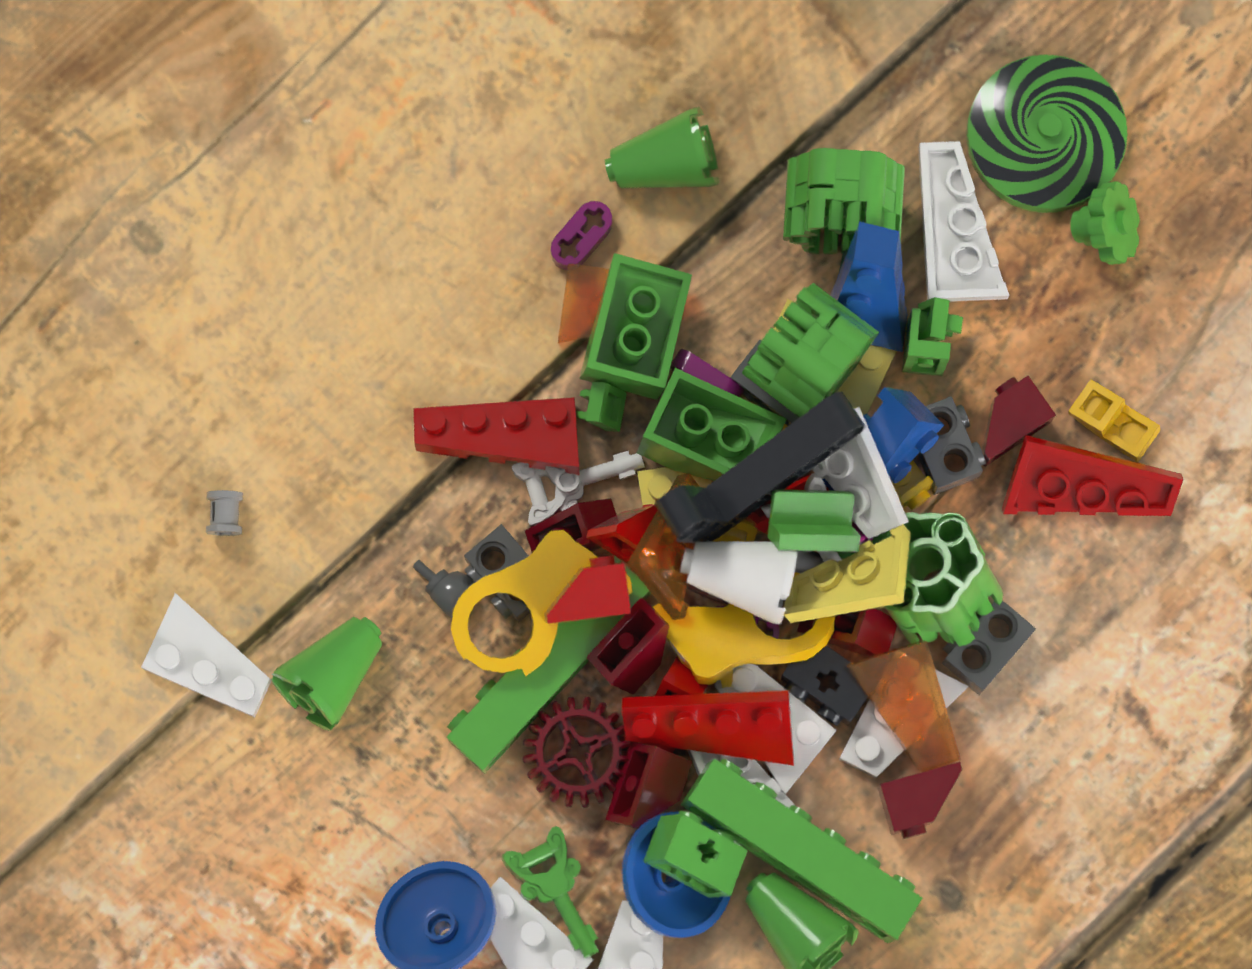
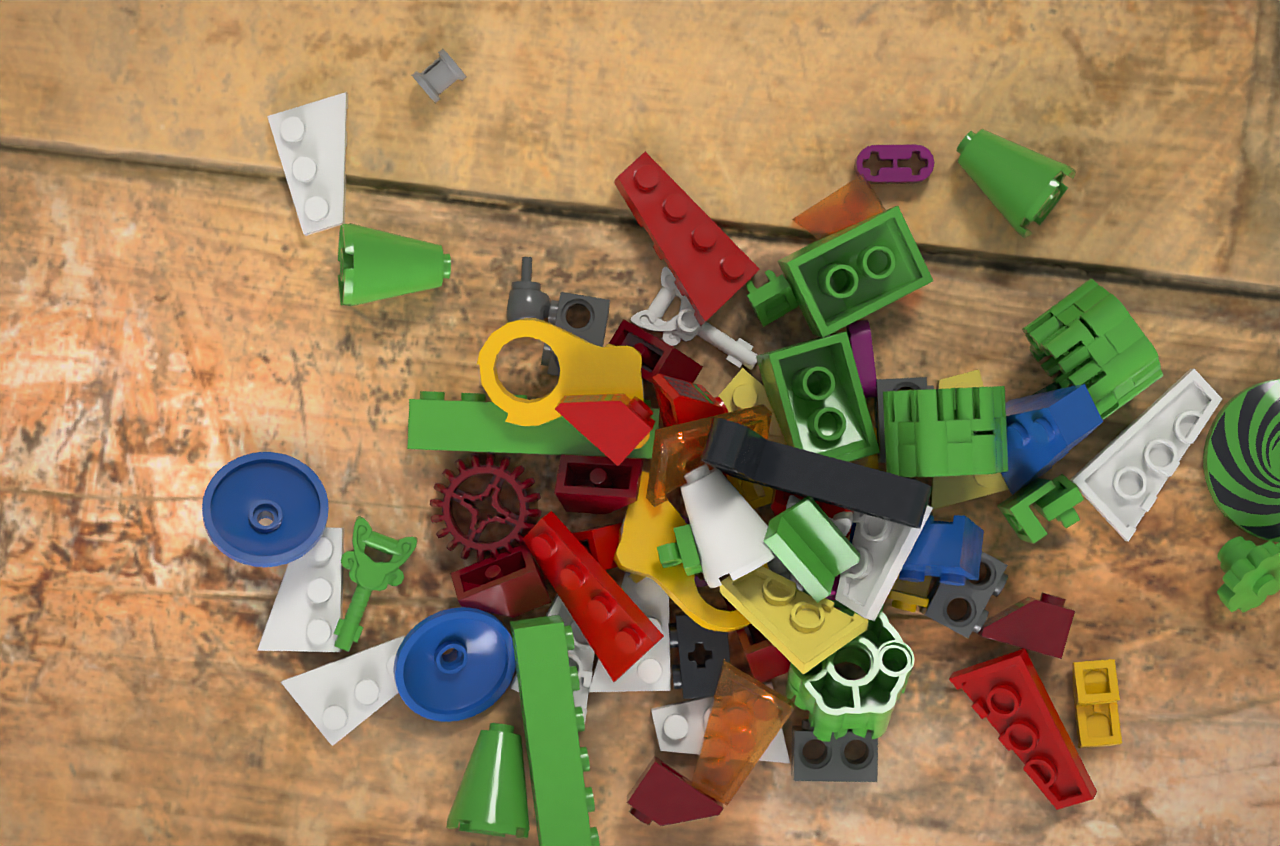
camera: 50 degrees right, 10 degrees up
bright green brick [643,811,748,898] -> none
none -> bright green tile [657,524,703,576]

